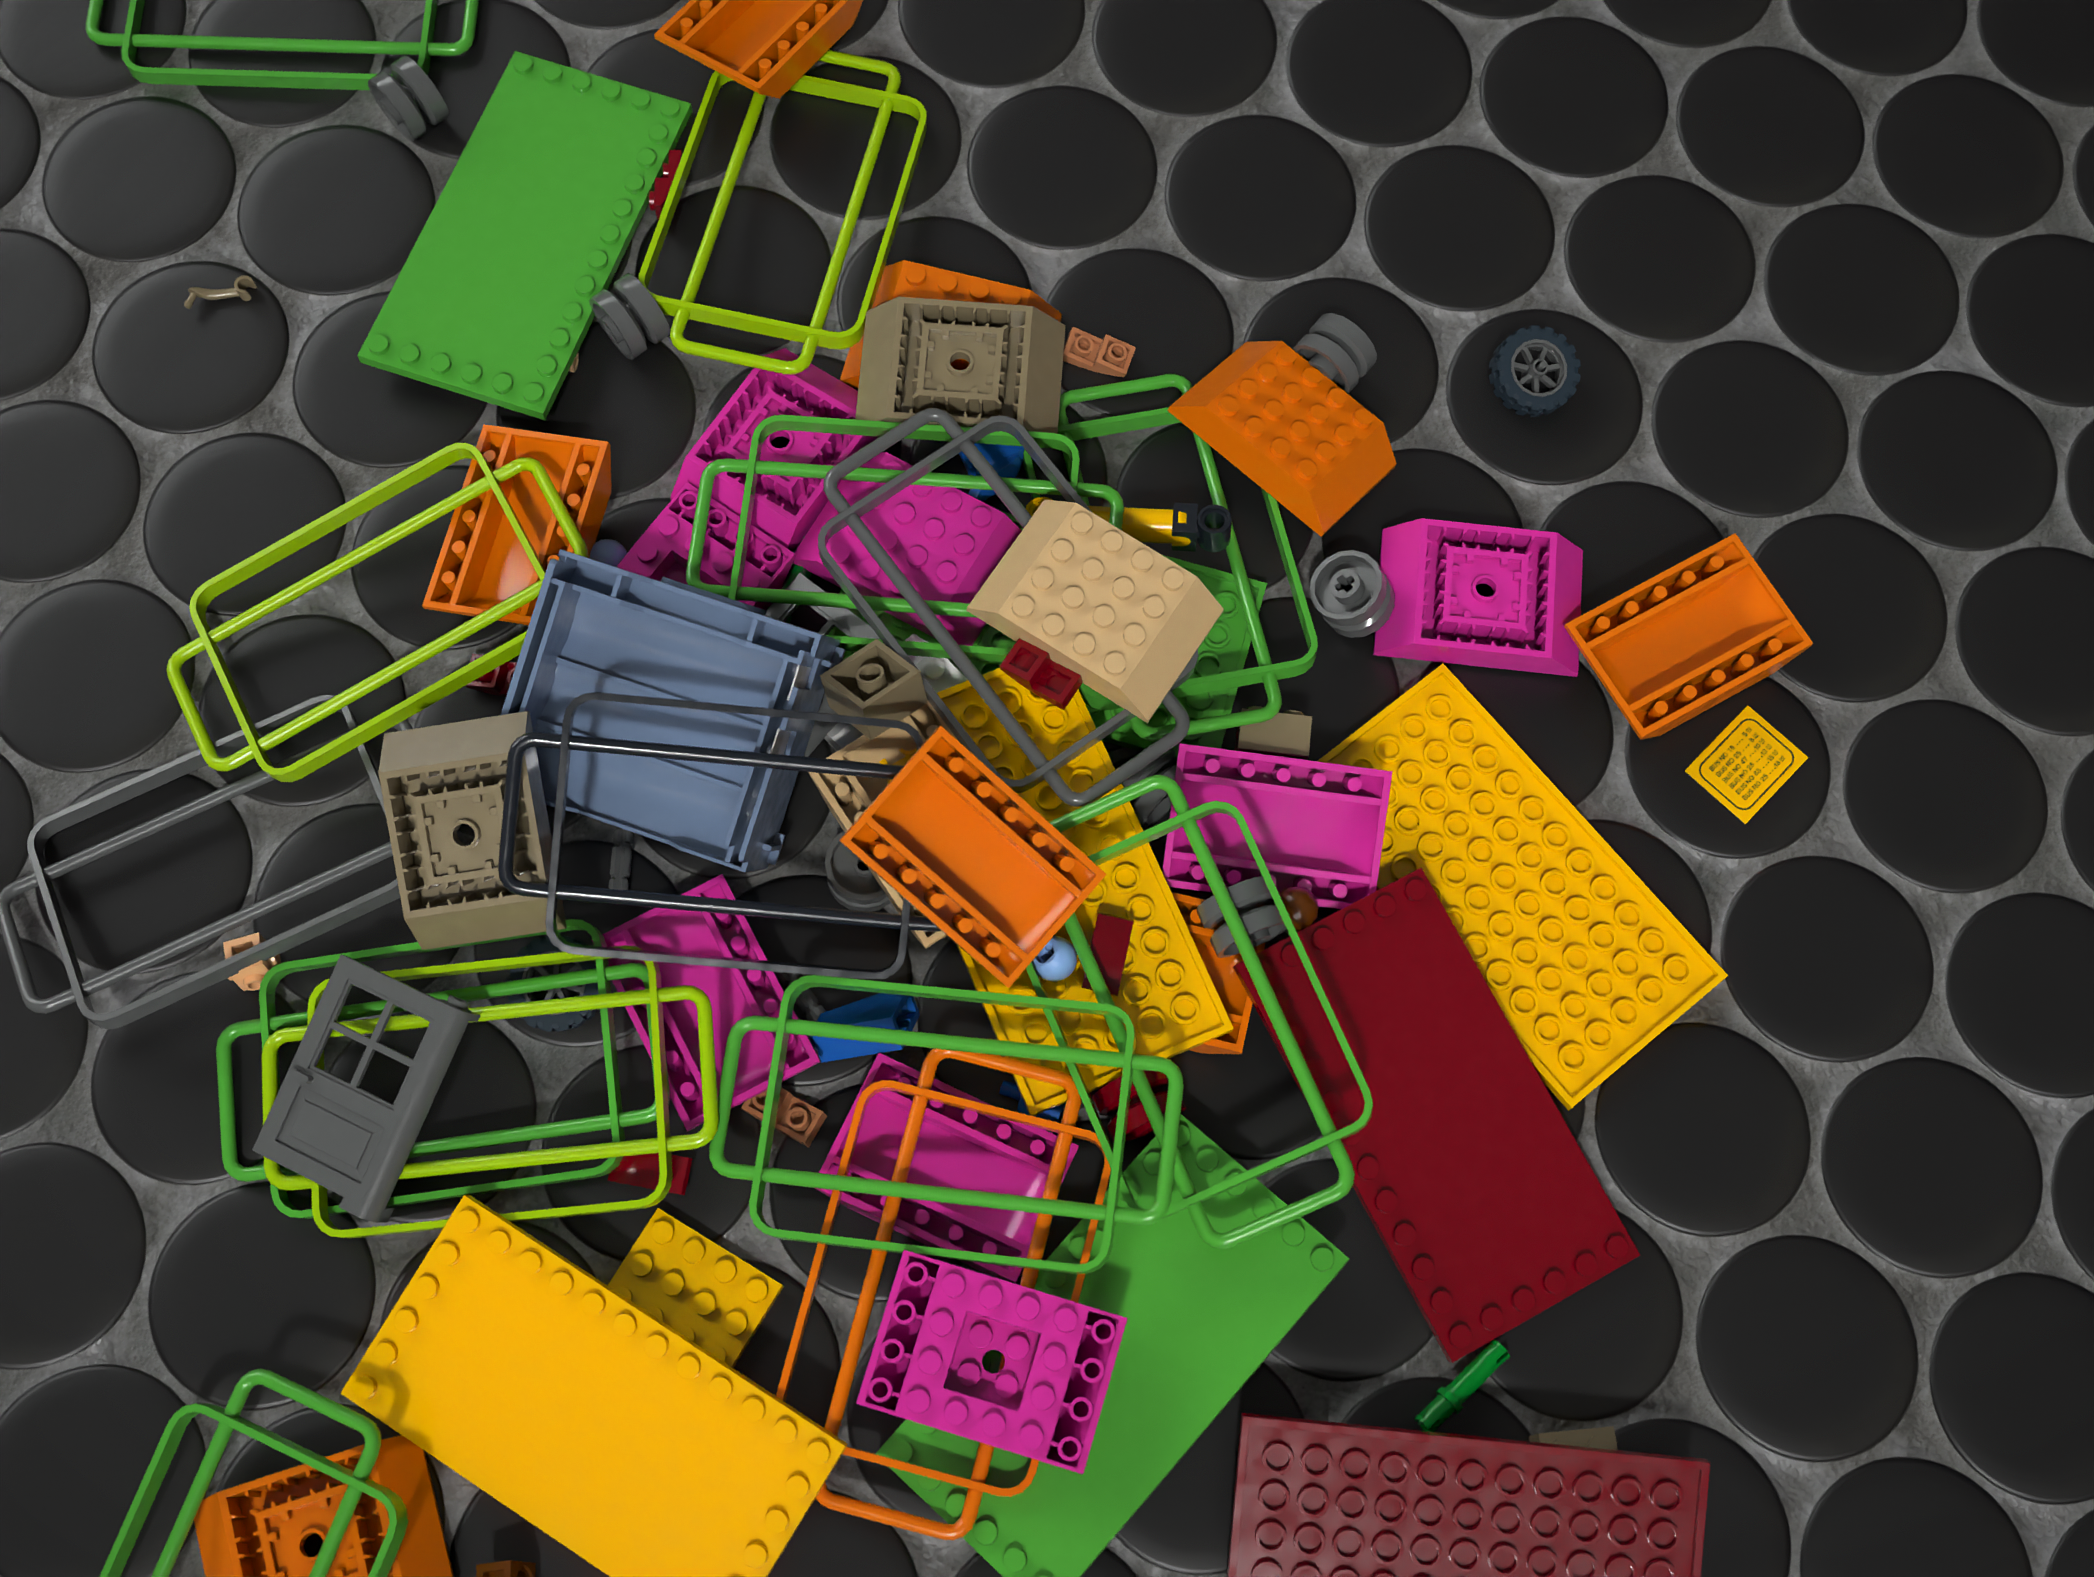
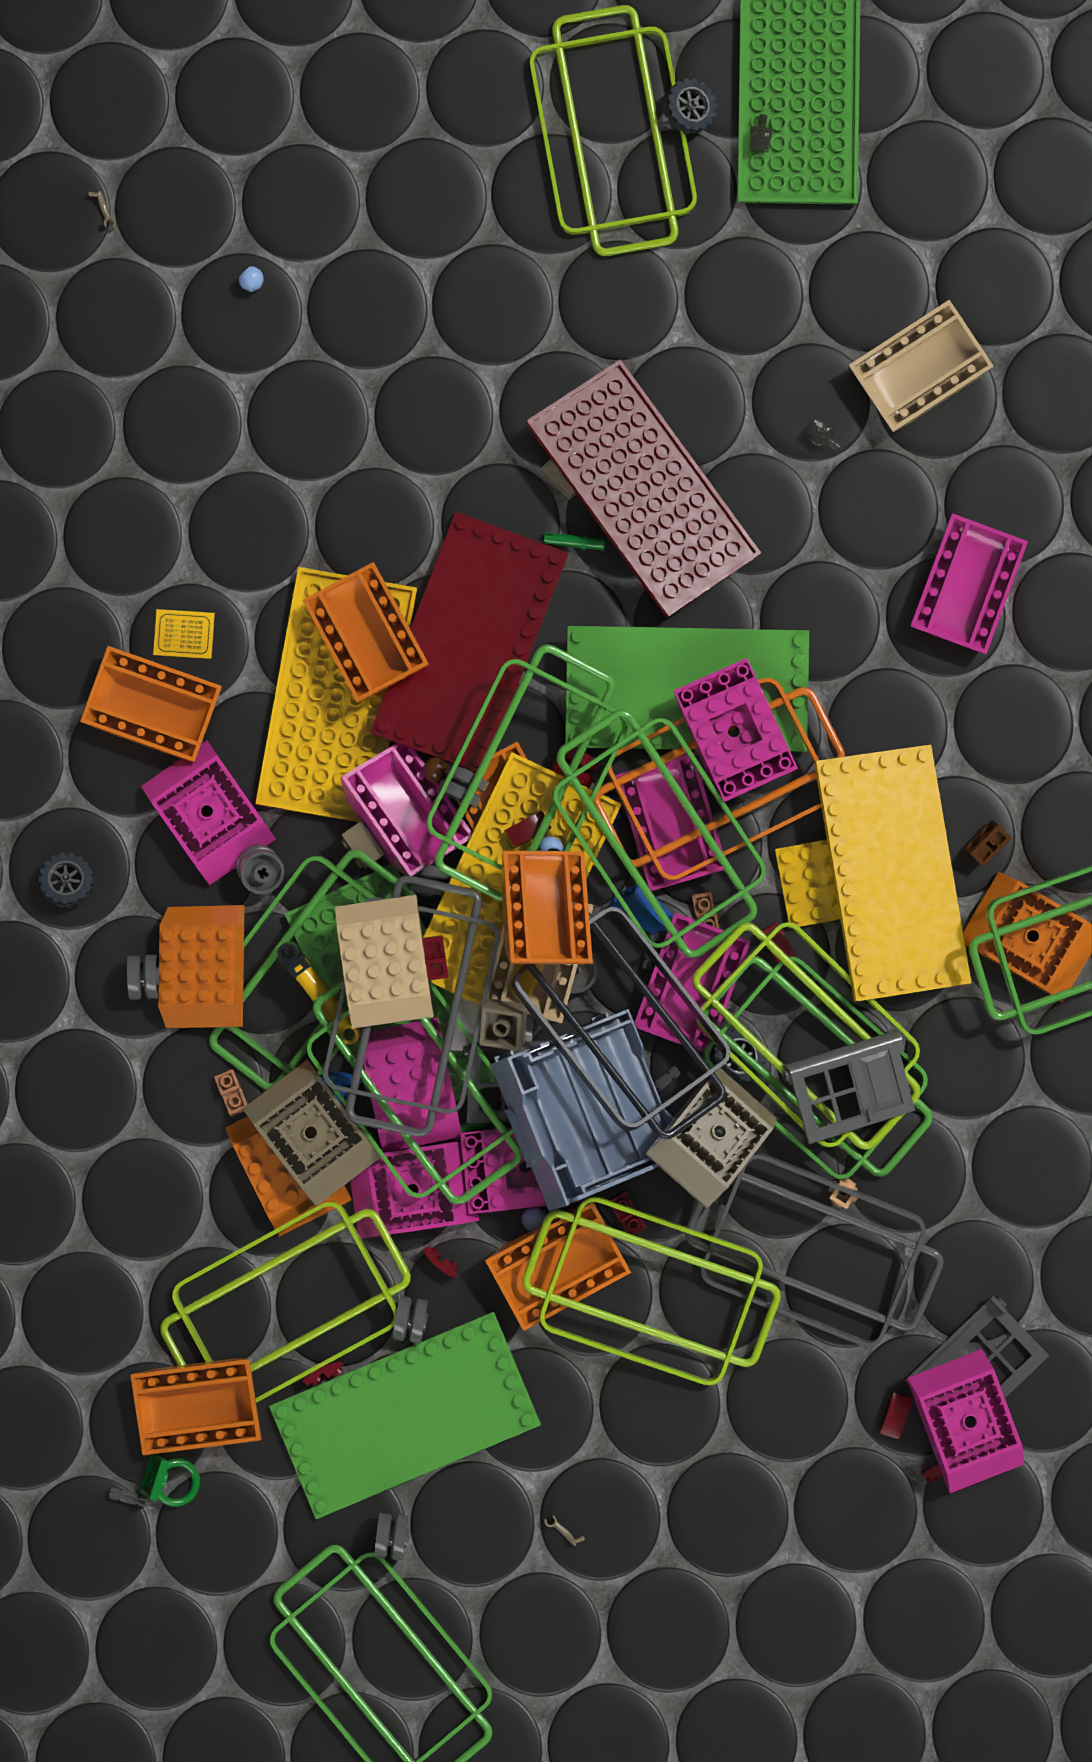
camera: 130 degrees left, 15 degrees up
none -> orange slope [303,562,429,703]
none -> dark red slope [423,1245,459,1278]

